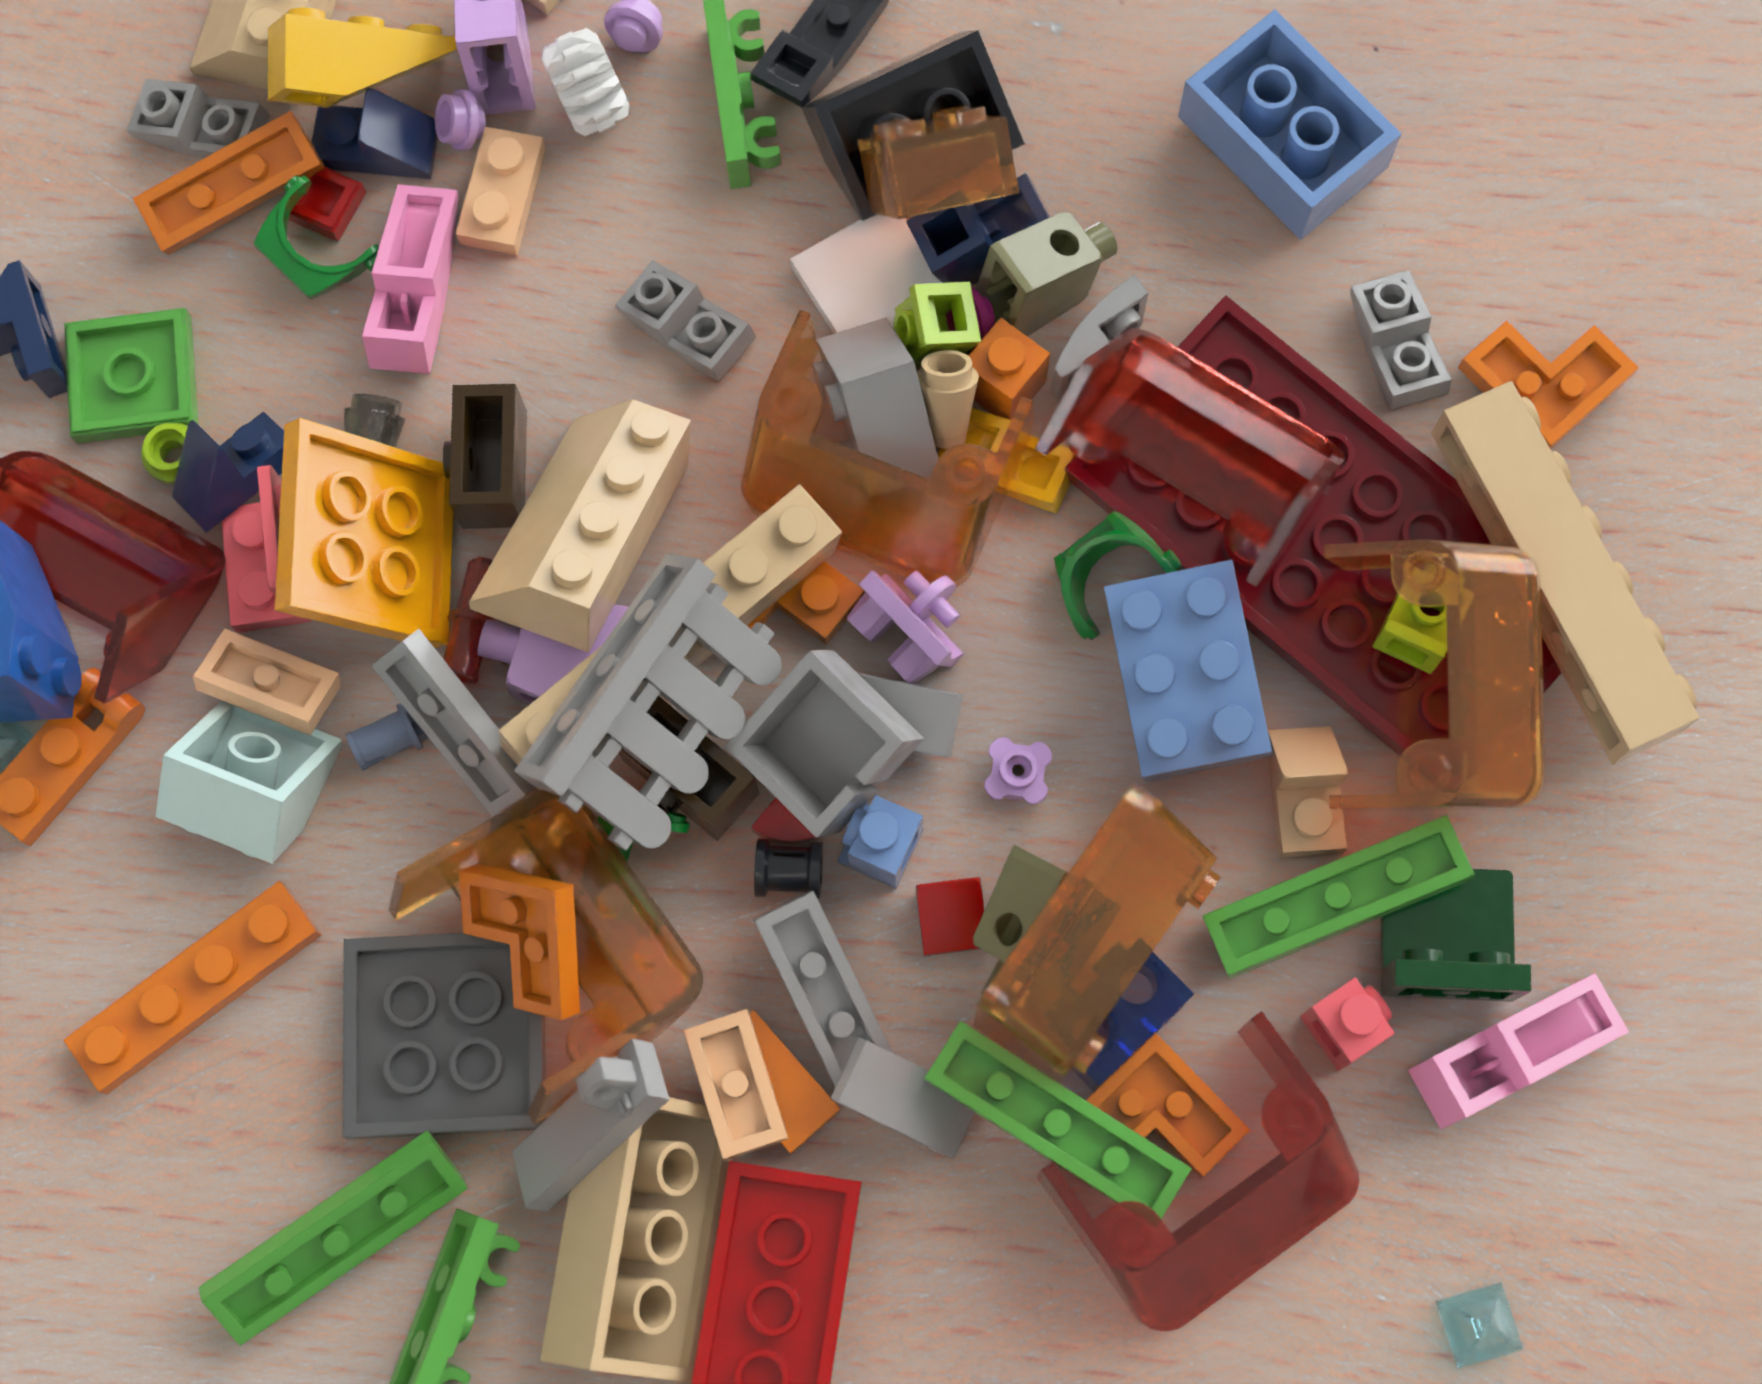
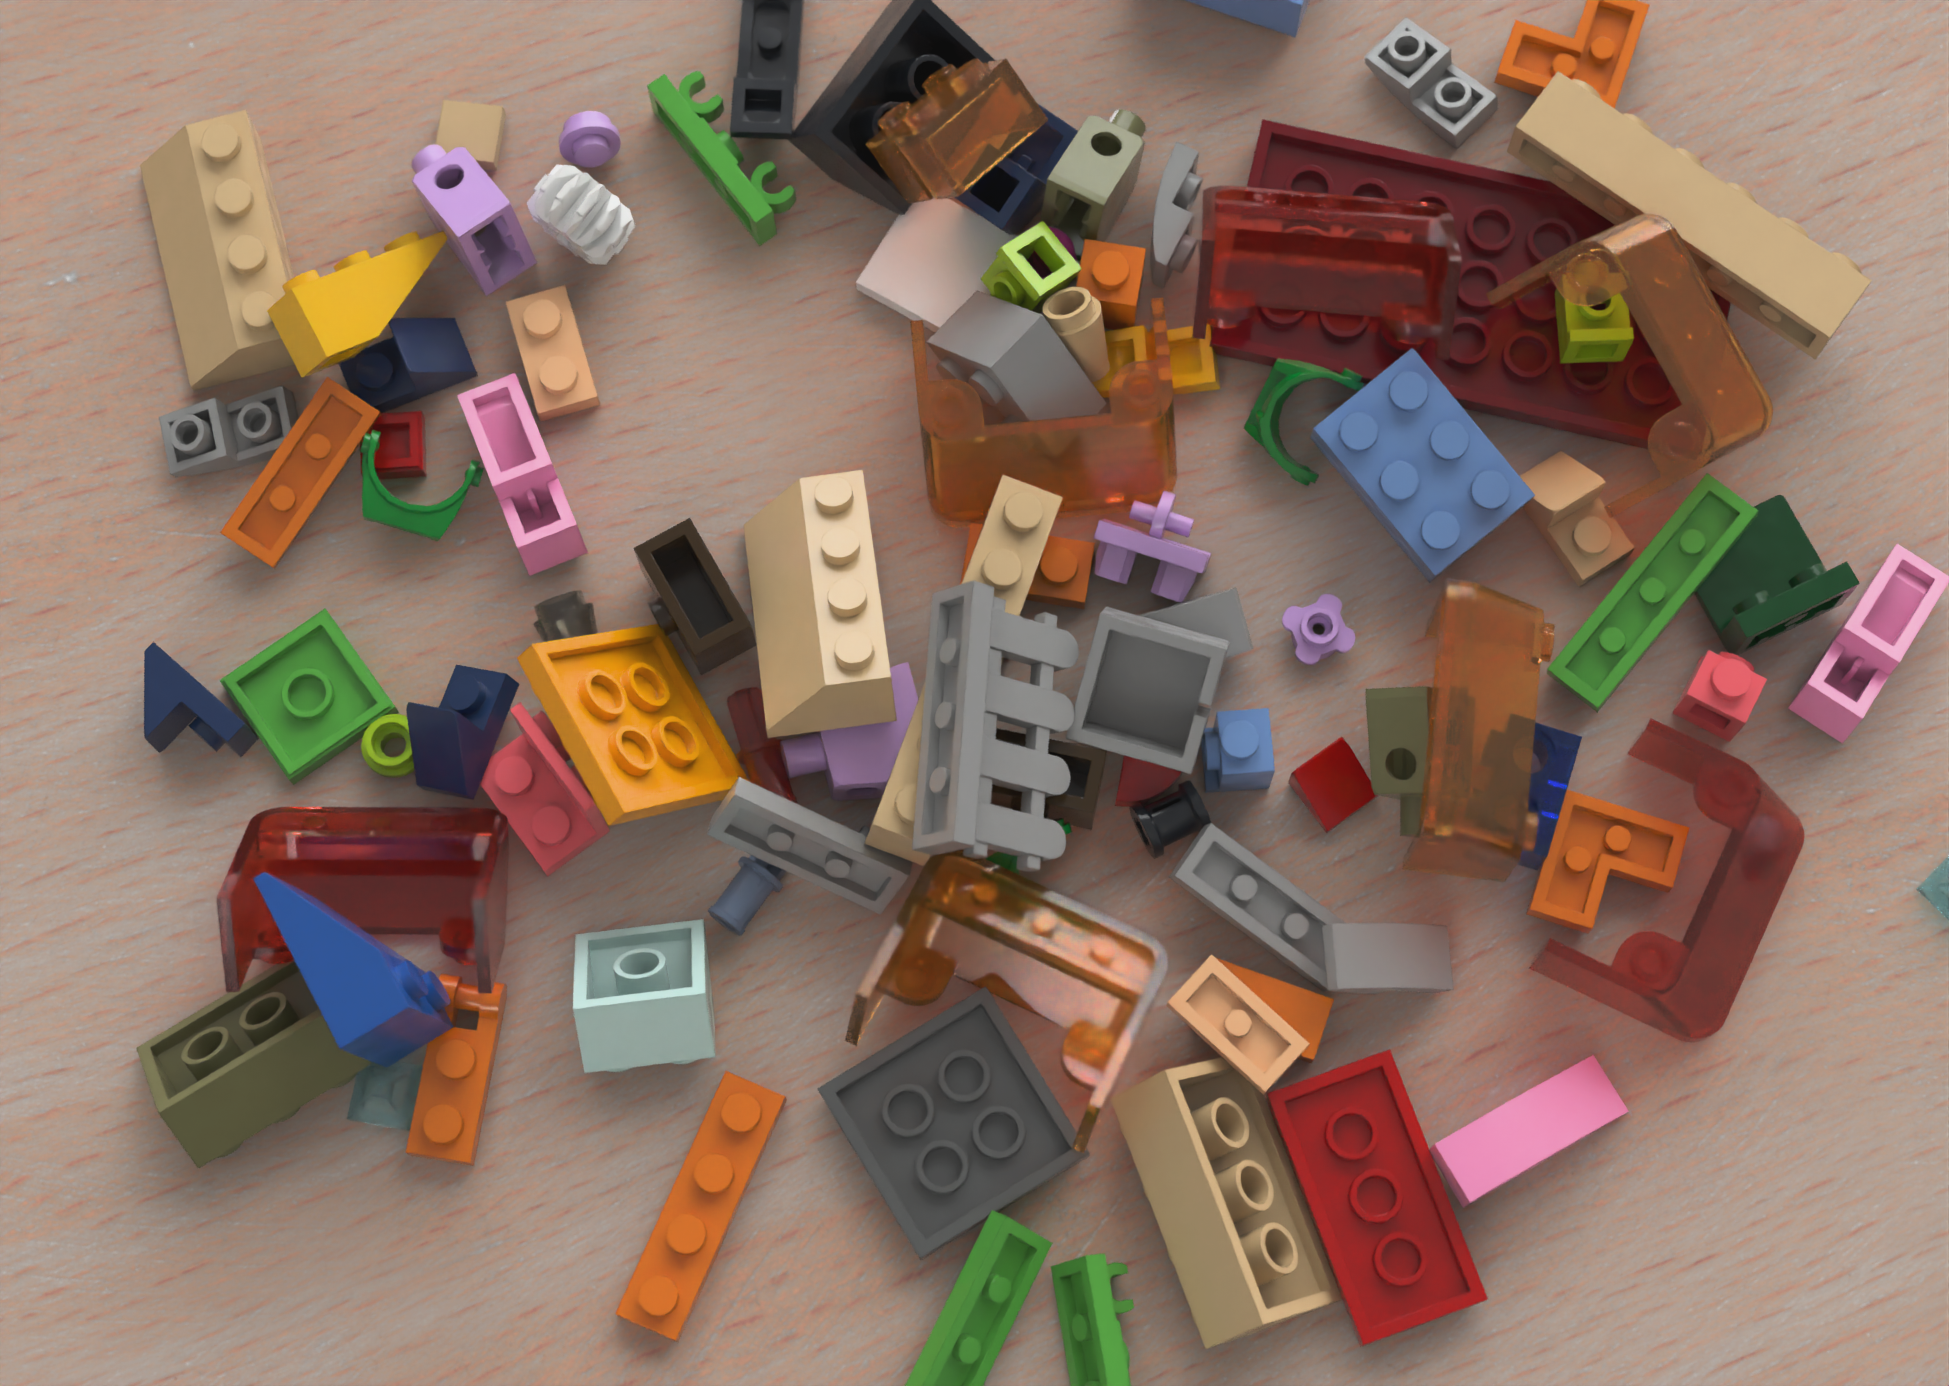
camera: 30 degrees left, 0 degrees up
light nougat plate [193,628,341,735] -> none
lavender plate [435,89,485,151] -> none
orange plate [459,864,580,1021] -> none
light grey hinge [512,1038,670,1212] -> none
light grey slope [615,260,756,382] -> none
bright green plate [924,1020,1192,1227] -> none
none -> bright pink slope [1429,1055,1628,1208]

